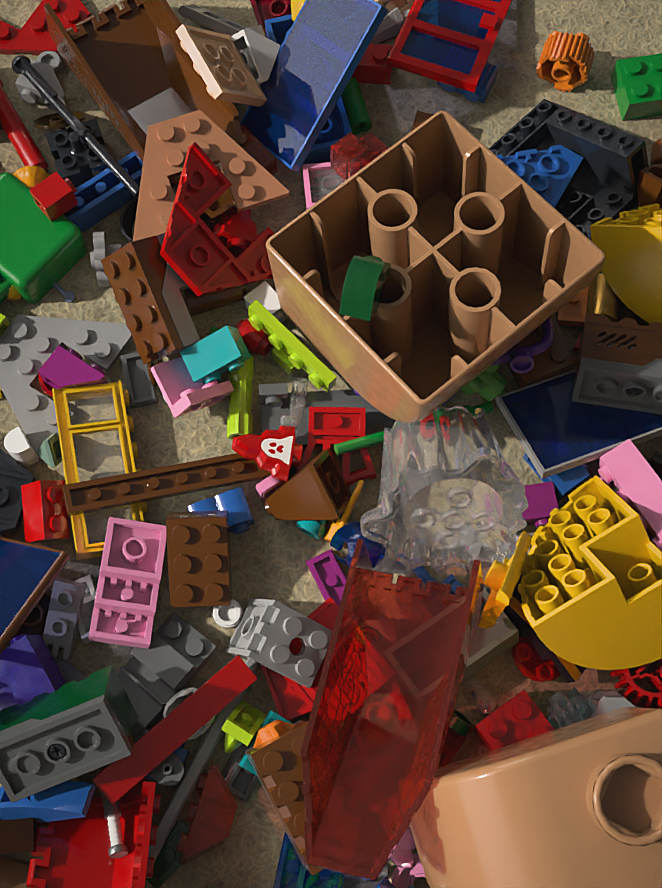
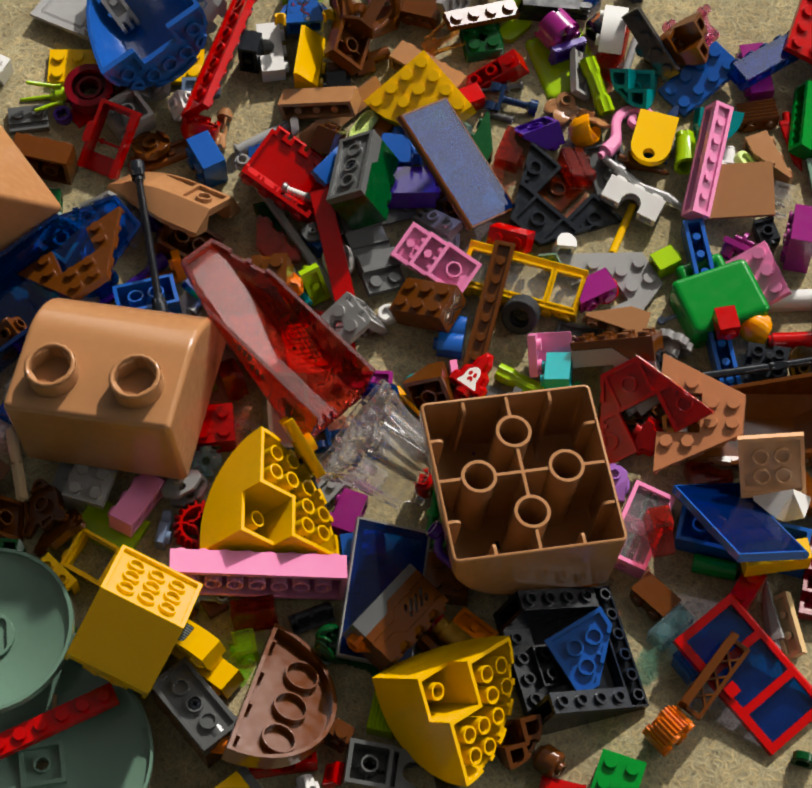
camera: 120 degrees right, 10 degrees down
dark green brick [339,255,391,321] -> none
dark green tile [439,707,474,737] -> none
none -> black tyre [501,294,541,335]
none -> medium nougat slope [582,306,651,334]
none -> clear light blue brick [646,604,694,654]
none -> reddish brown fence [677,630,751,721]

